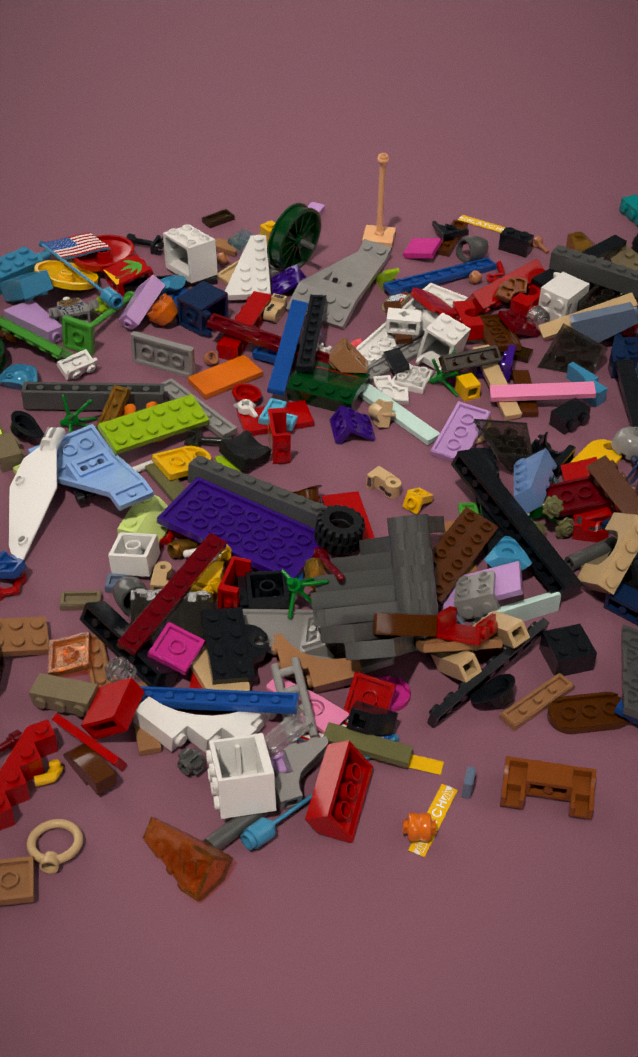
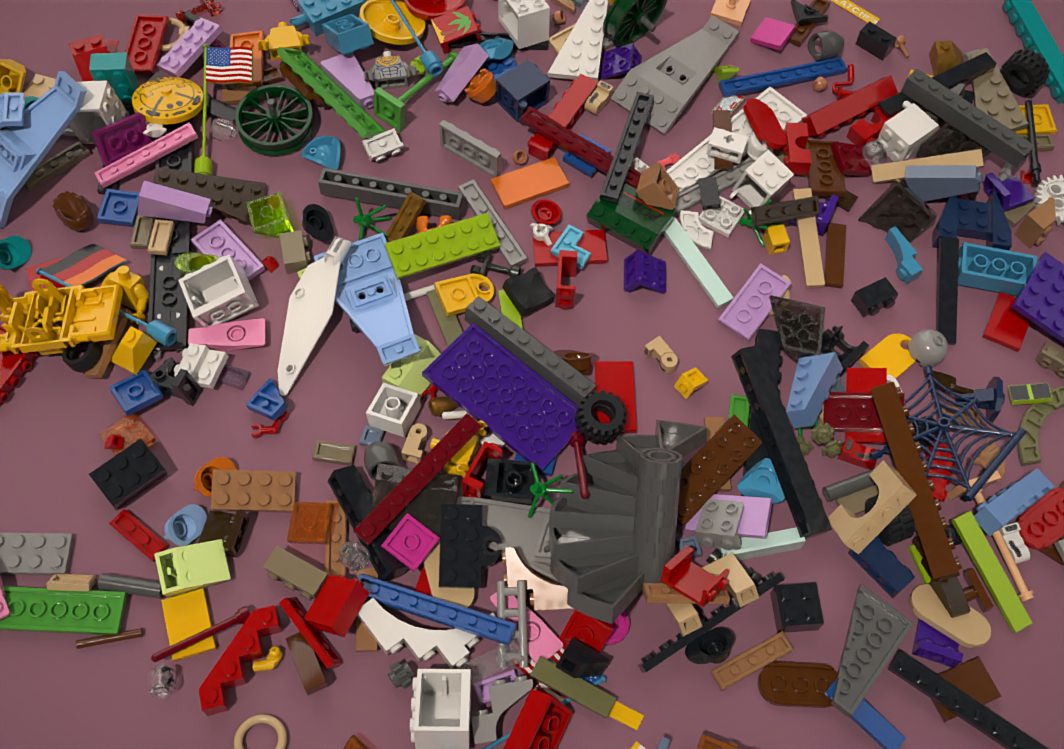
camera: 10 degrees right, 20 degrees up
blue tile [267,299,308,396] -> none
clear yellow brick [303,558,325,589] -> none
tan piece [368,399,396,428] -> none
reddish brown slope [373,613,438,636] -> none
bright pink tile [489,381,596,402] -> none
dark orange tile [494,277,528,303] -> none

